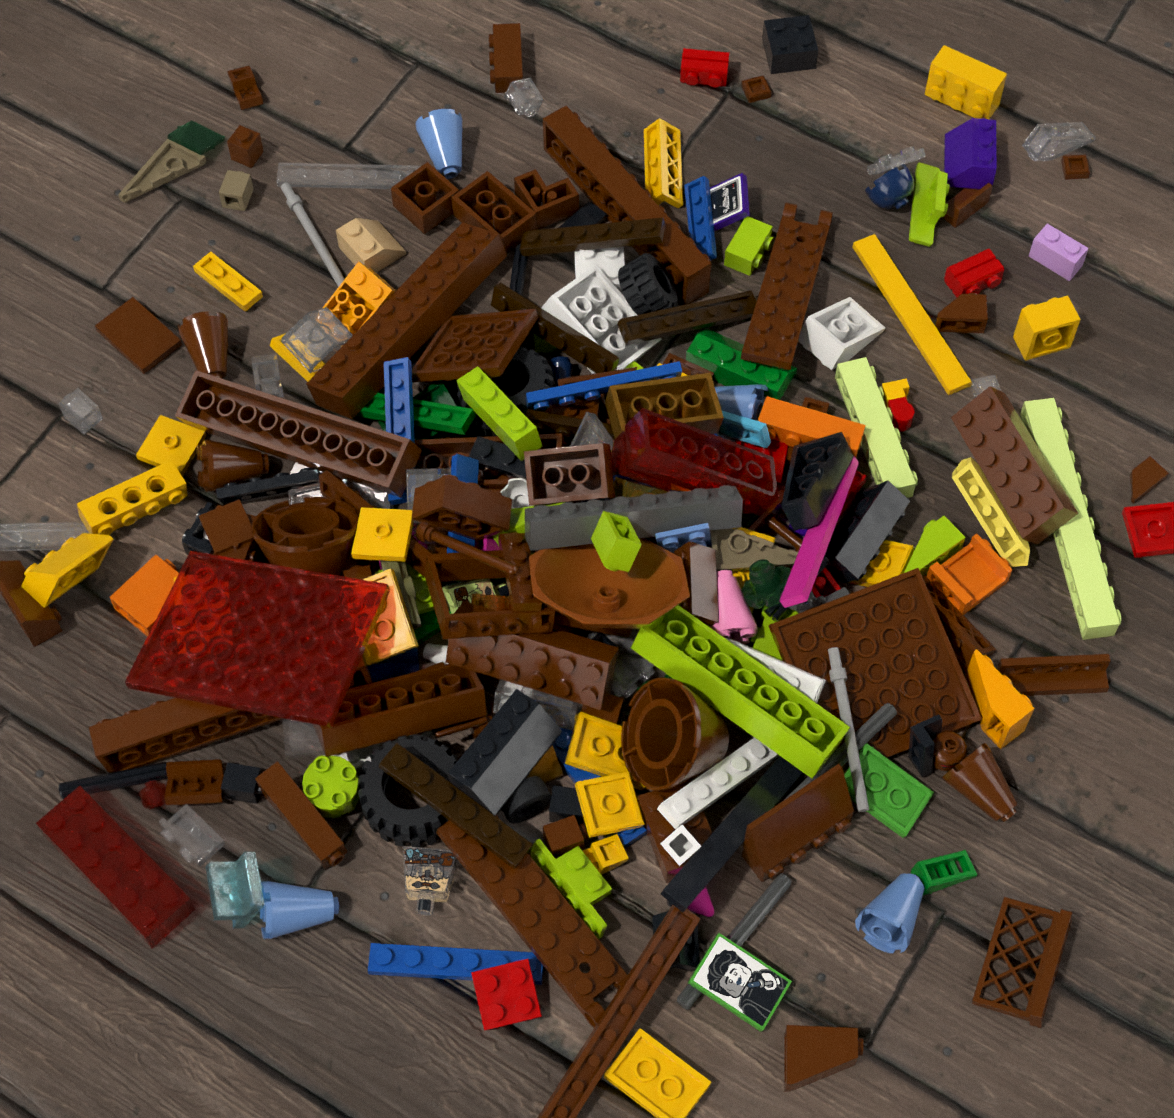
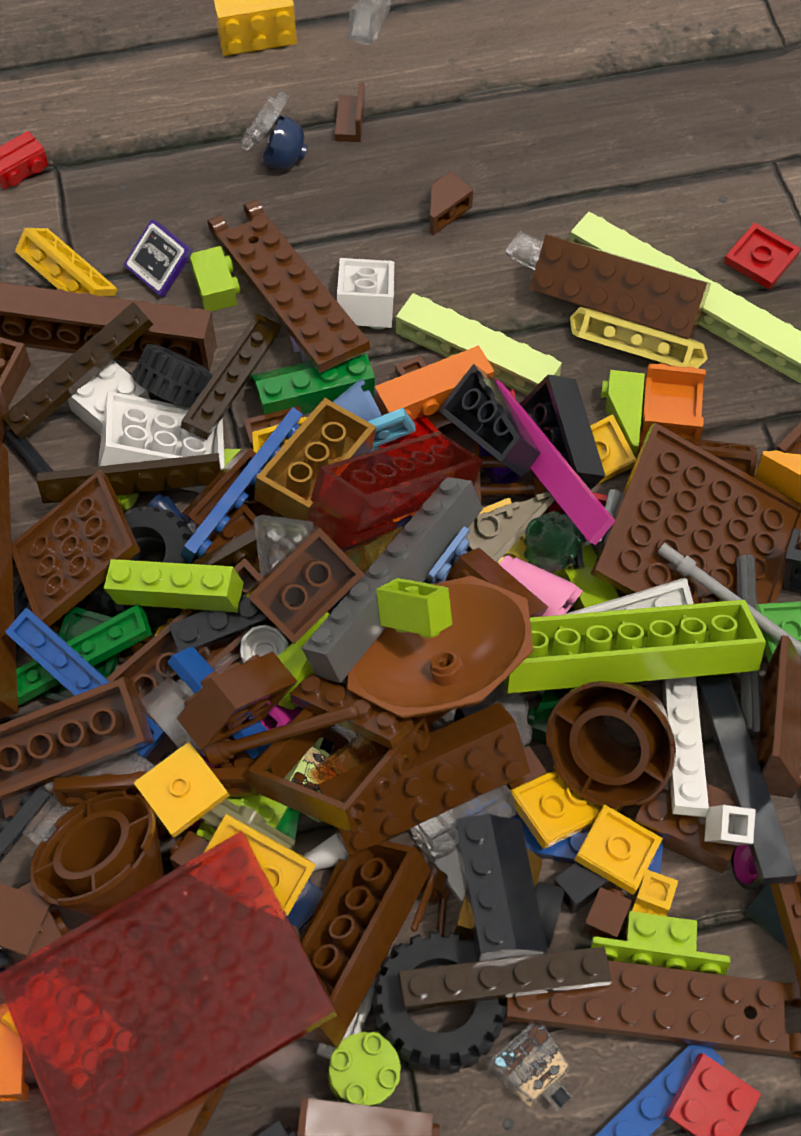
camera: 45 degrees left, 0 degrees up
black tile [558,201,607,228] -> none
blue tile [684,176,717,260] -> none
reddish brown tile [741,75,771,103] -> none
black brick [762,15,818,74] -> none
yellow tile [852,234,972,395] -> none
leg [882,378,915,432] -> none
lime bracket [909,162,950,247] -> none
dark purple slope [944,118,997,189] -> none
red brick [944,248,1004,298] -> none
yellow brick [1013,296,1081,361] -> none
lavender brick [1029,224,1089,281] -> none
reddish brown tile [1061,154,1090,180] -> none
reddish brown tile [1130,456,1169,504] -> none

